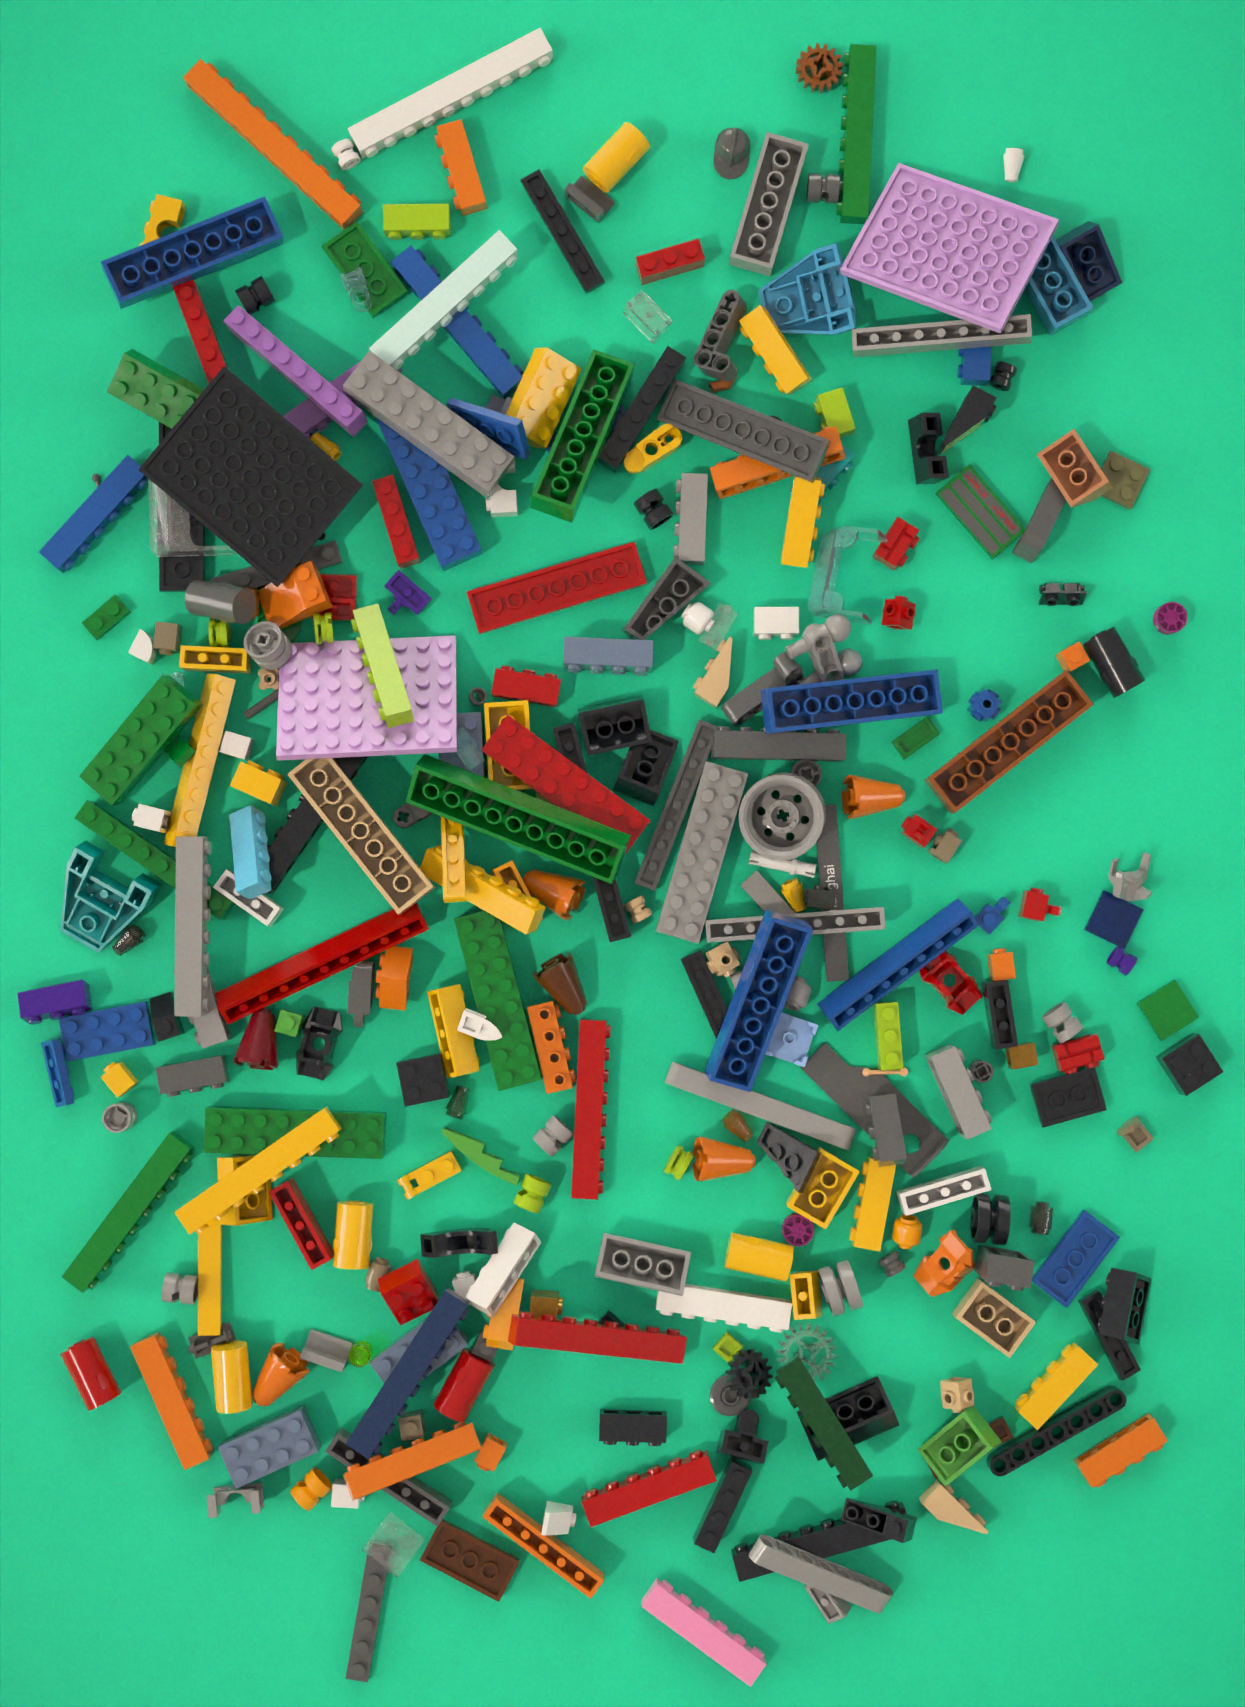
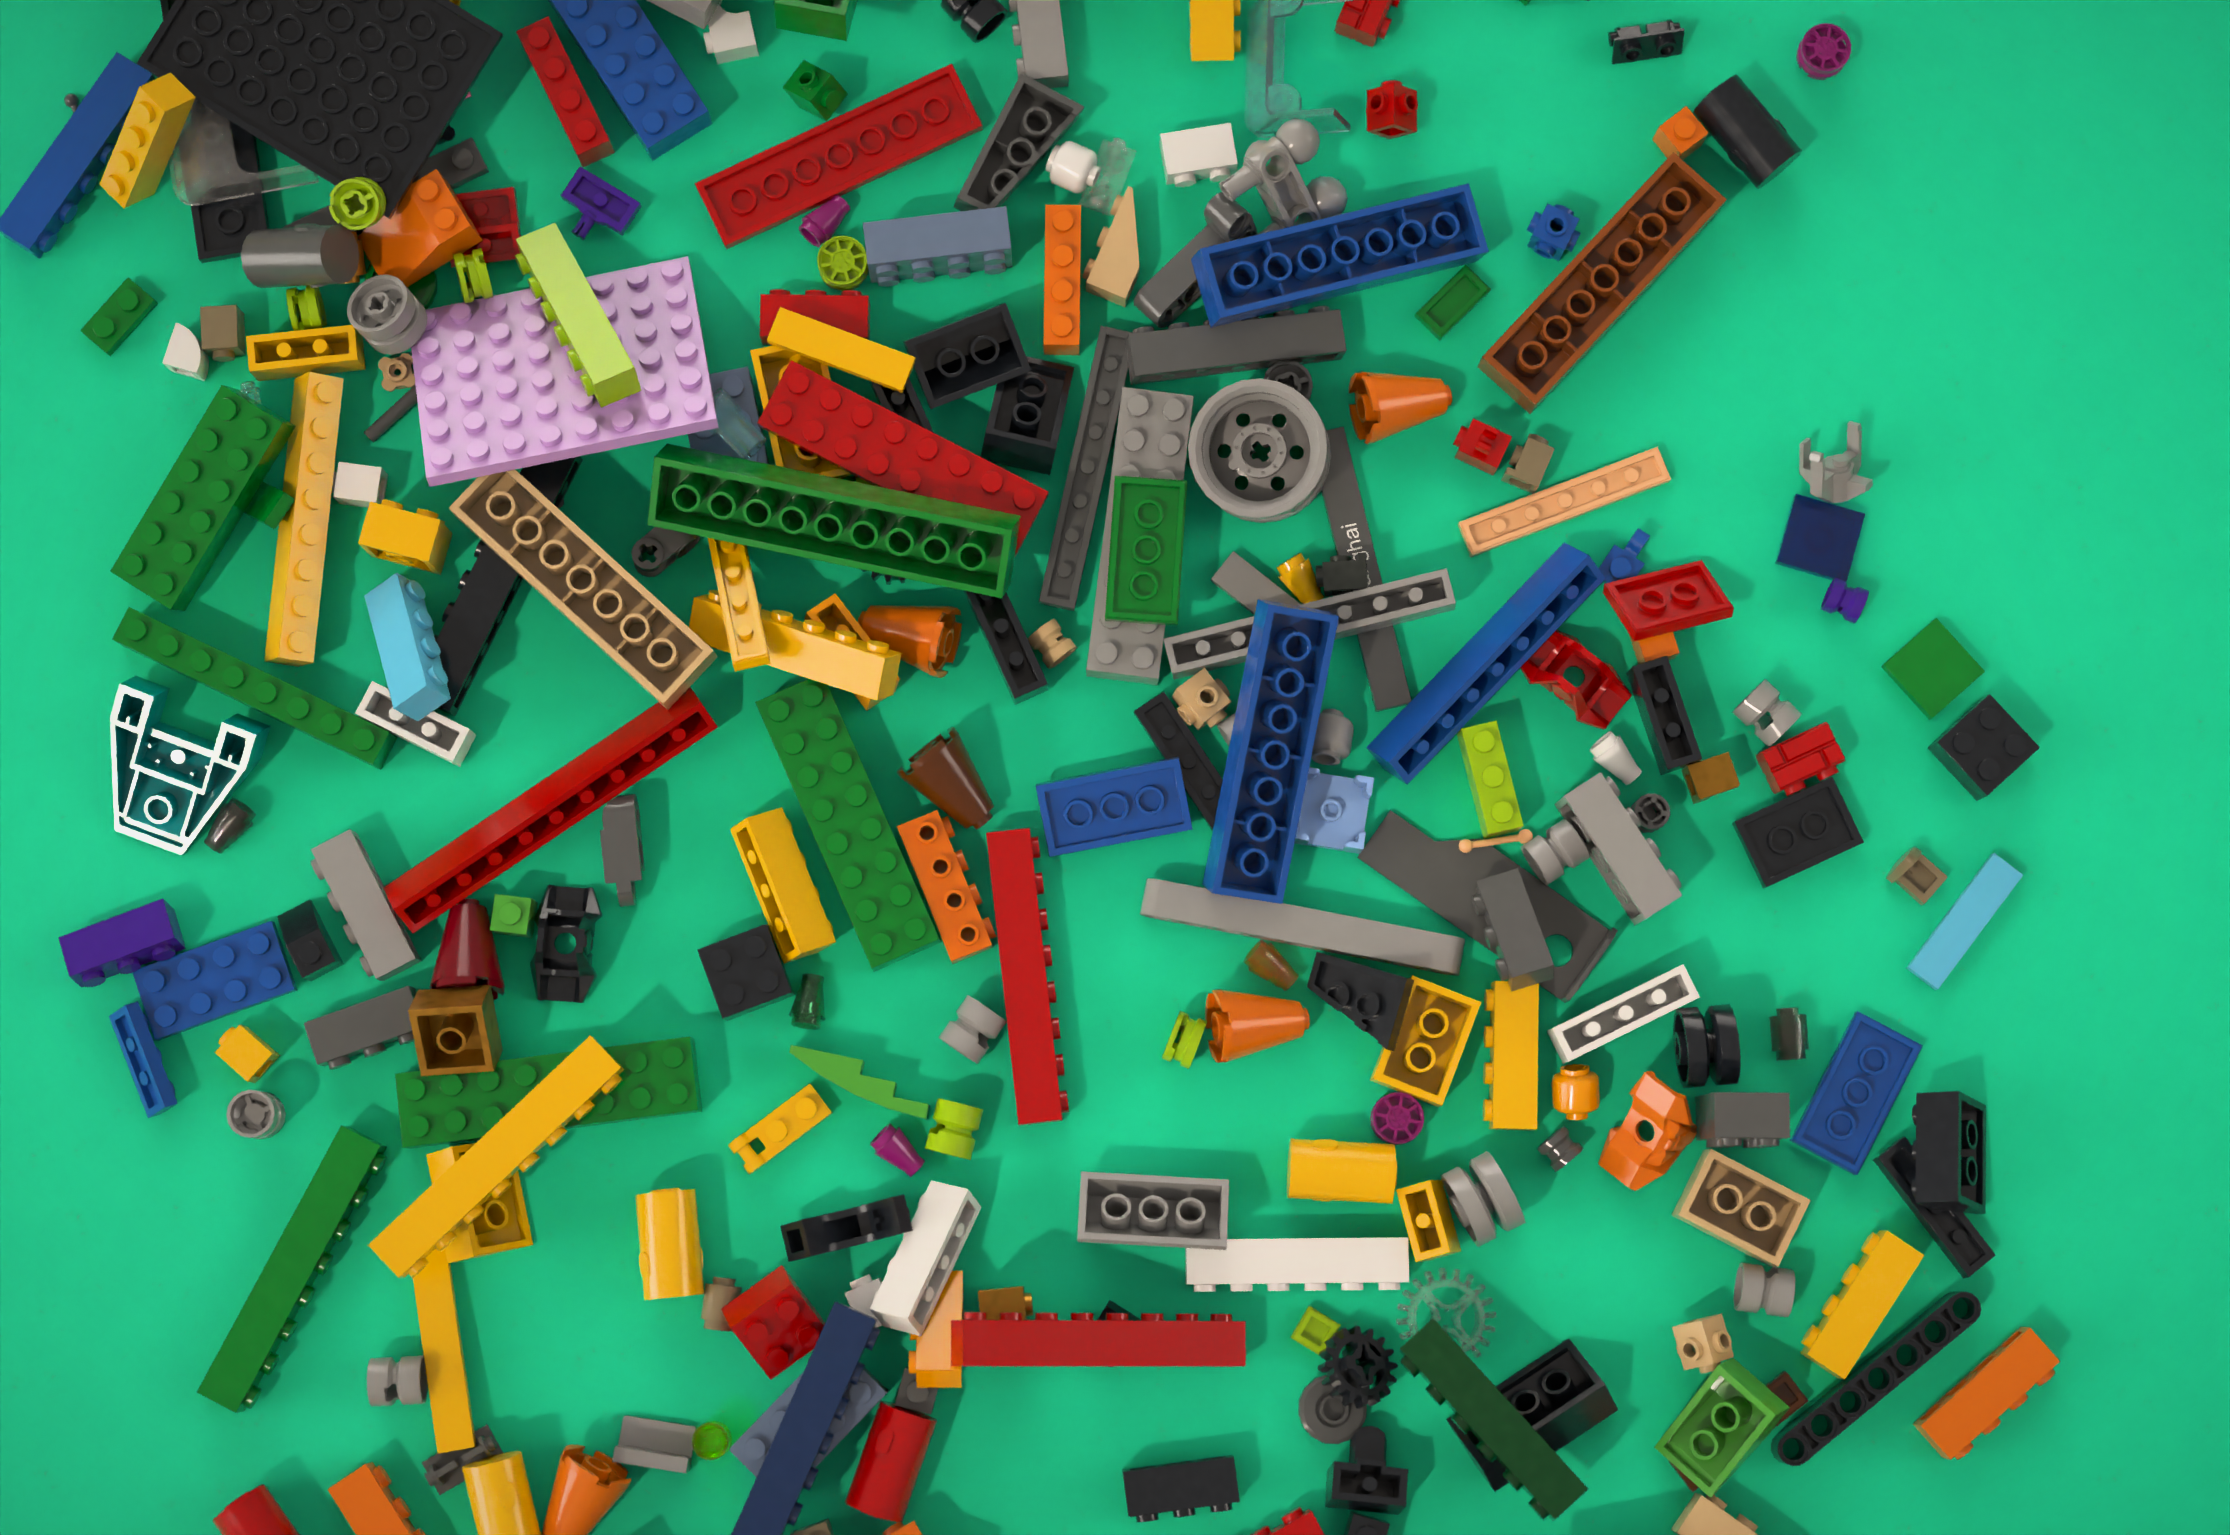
camera: 10 degrees left, 5 degrees down
white brick [132,804,172,833] -> none
light grey brick [174,836,211,1017] -> none
red brick [269,1177,334,1270] -> none
orange brick [376,946,413,1011] -> none
white plate [457,1008,502,1040] -> none
dark grey hinge [469,687,487,706] -> none
white pin [749,851,816,878] -> none
red brick [1018,888,1062,922] -> none
none -> yellow brick [99,72,196,209]
none -> lime wheel [329,177,386,230]
none -> pearl gold brick [408,985,503,1076]
none -> yellow tile [767,307,916,393]
none -> green brick [782,60,848,121]
none -> magenta cone [799,195,850,247]
none -> lime wheel [817,236,869,292]
none -> magenta cone [870,1123,925,1177]
none -> blue plate [1036,757,1193,857]
none -> orange brick [1043,204,1081,355]
none -> green tile [1105,476,1187,626]
none -> light nougat tile [1458,447,1671,557]
none -> light grey wheel [1521,819,1590,886]
none -> white cone [1590,731,1642,785]
none -> red tile [1603,560,1734,641]
none -> light grey wheel [1734,1262,1795,1318]
none -> medium azure tile [1906,853,2023,990]

